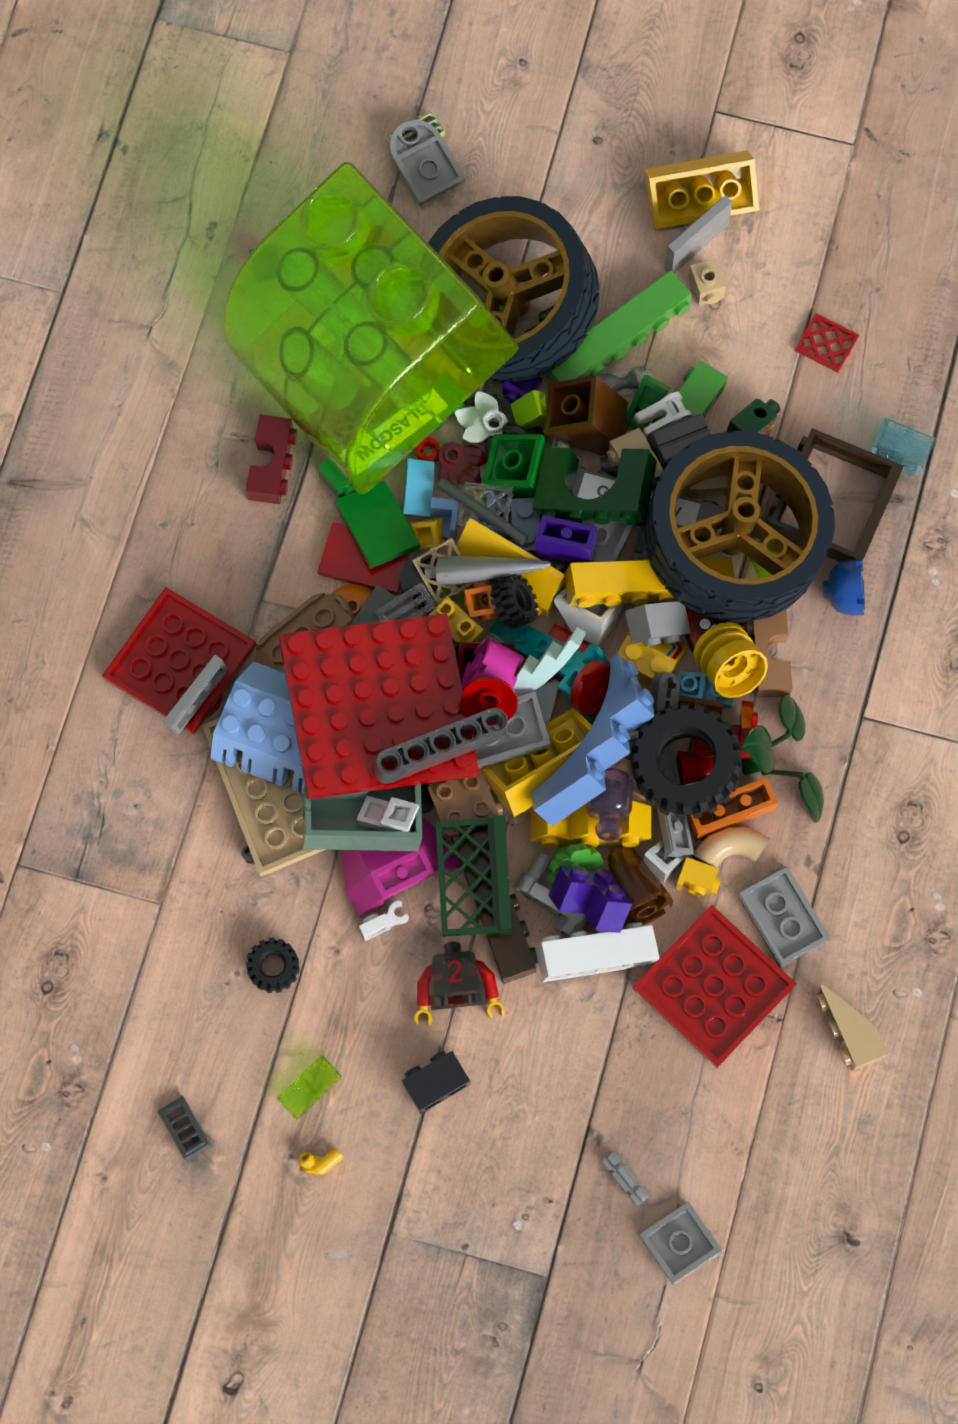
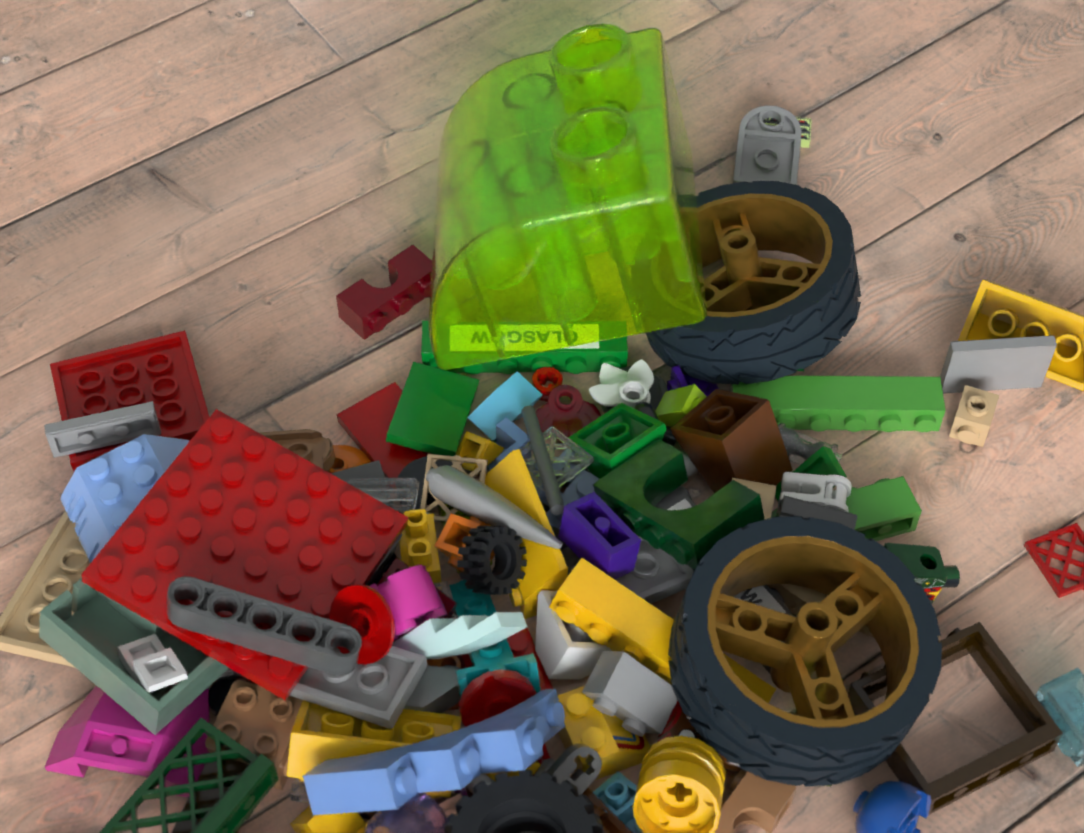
camera: 35 degrees right, 20 degrees down
white plate [359,901,409,941] -> none

